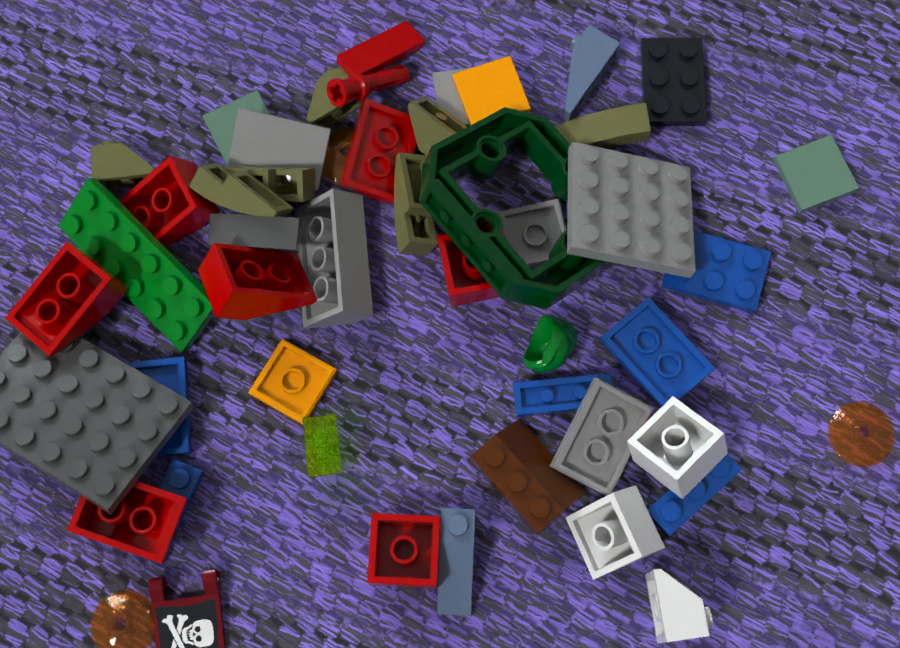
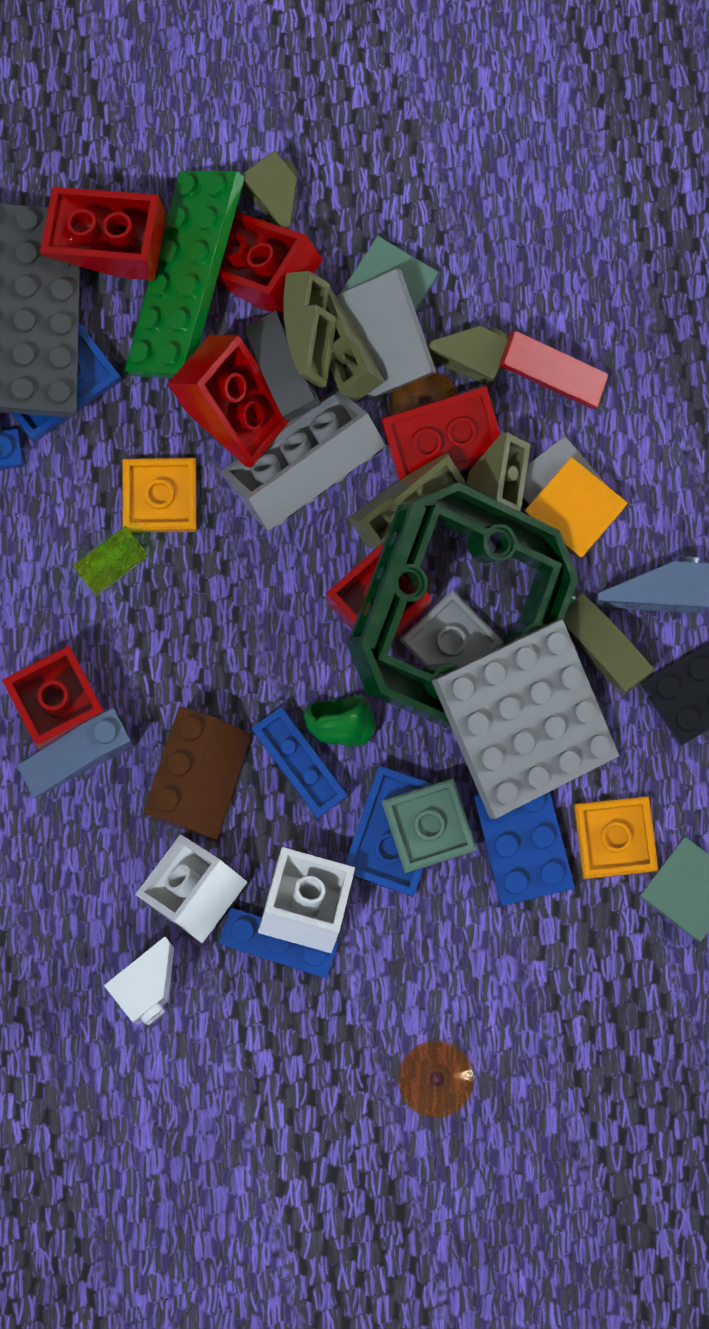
camera: 50 degrees right, 5 degrees up
red pin [327,64,410,107] -> none
light grey tile [549,378,653,496] -> none
none -> sand green tile [381,778,477,874]
none -> light orange tile [574,796,658,880]

